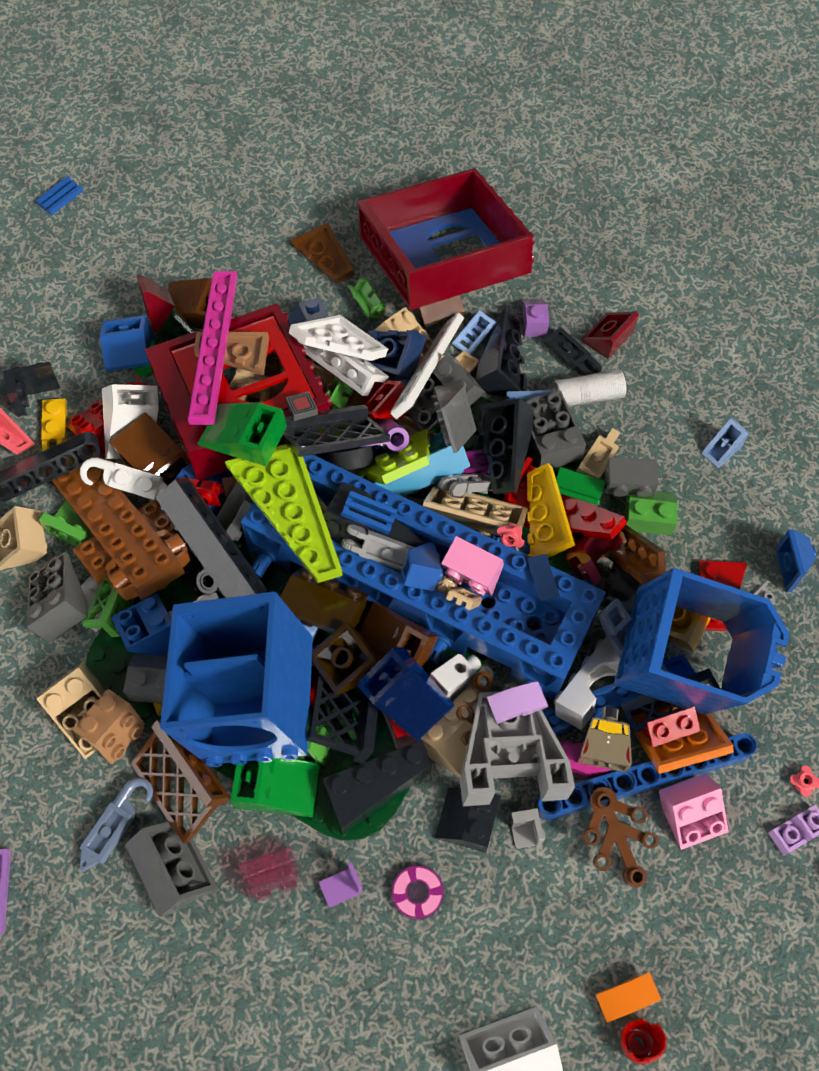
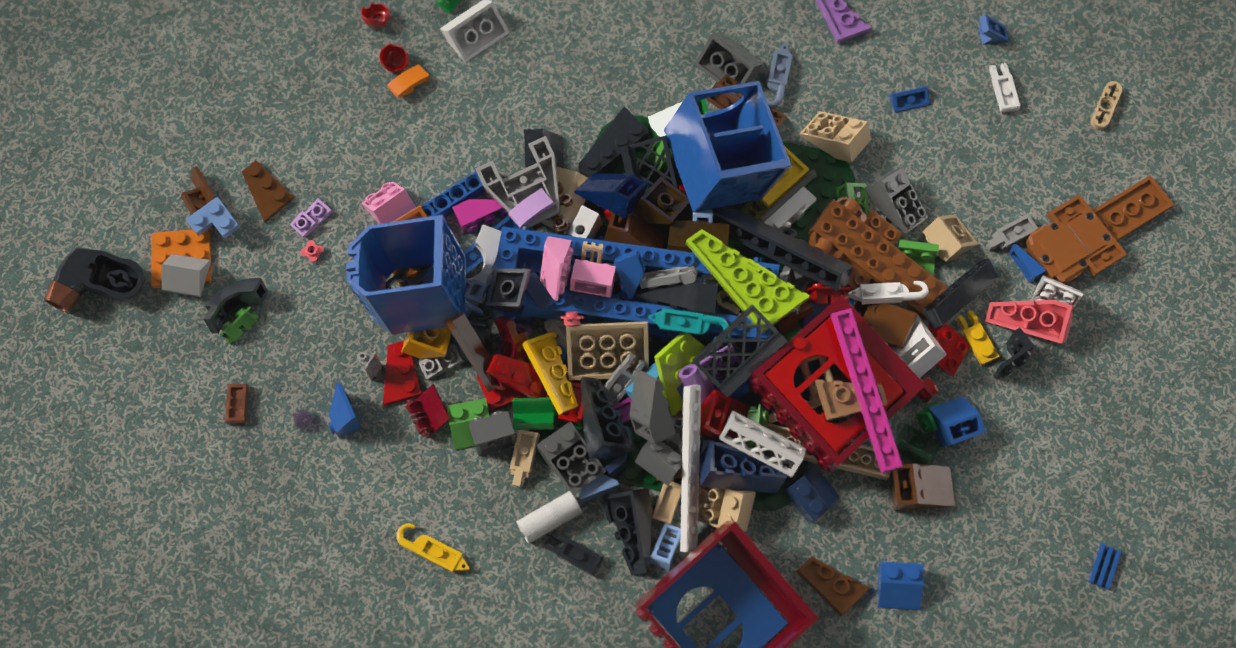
camera: 165 degrees right, 5 degrees up
medium nougat bracket [73,689,145,764] -> none
blue slope [111,593,172,656] -> none
dark grey slope [123,653,168,704] -> none
dark red slope [136,274,175,333] -> none
green slope [198,402,287,466] -> none
clear pink brick [239,846,302,901] -> none
dark grey tile [286,392,318,421] -> none
white plate [289,315,388,361] -> none
medium lavender bracket [319,862,363,908] -> none
blue tile [341,491,398,535] -> none
bright green hinge [348,277,386,320] -> none
tile [391,865,444,921] -> none
light grey panel [509,808,544,849] -> none
medium lavender slope [522,299,549,337] -> none
dark tan torso [577,707,632,773] -> none
dark red slope [581,311,639,359] -> none
reddish brown plant [582,787,659,888] -> none
medium blue slope [702,418,750,468] -> none
none -> yellow plate [396,523,470,573]
none -> dark red hinge [405,384,451,439]
none -> black slope [485,269,531,312]
none -> bright pink slope [540,236,574,301]
none -> teal plate [648,308,729,339]
none -> blue slope [878,562,923,610]

